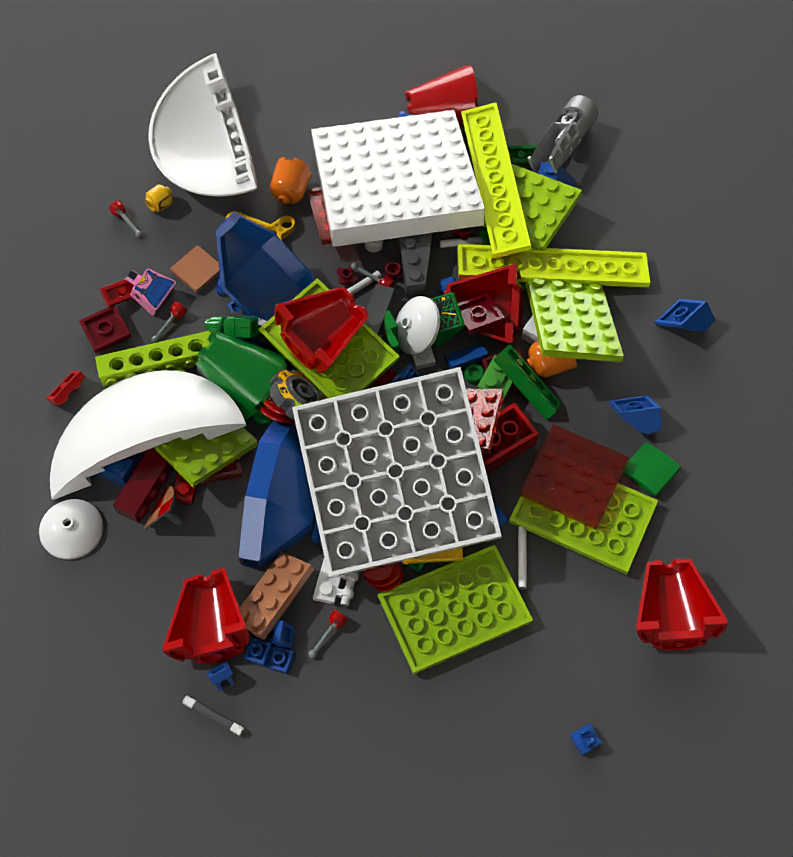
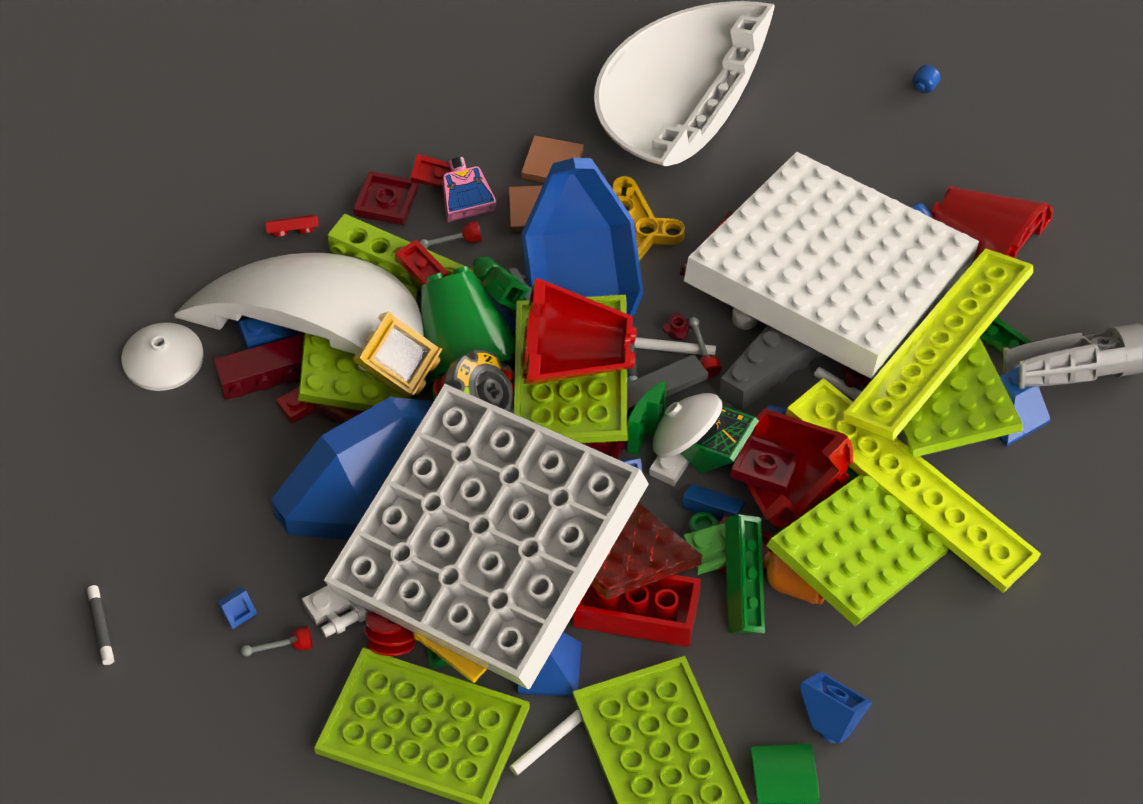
camera: 45 degrees right, 10 degrees down
hinge [109,200,143,238] -> none
shield [144,485,183,530] -> none
yellow head [145,184,173,212] -> none
red cone [163,568,249,664] -> none
blue tile [207,662,234,691] -> none
nougat plate [240,552,314,640] -> none
blue slope [244,638,296,675] -> none
orange cylinder [270,157,312,205] -> none
dark red plate [383,262,403,280] -> none
clear red plate [519,424,629,530] -> none
blue slope [655,299,716,332] -> none
none -> yellow window [352,311,442,397]
none -> red plate [395,239,449,286]
none -> nougat tile [521,135,584,183]
none -> blue piece [912,65,941,93]

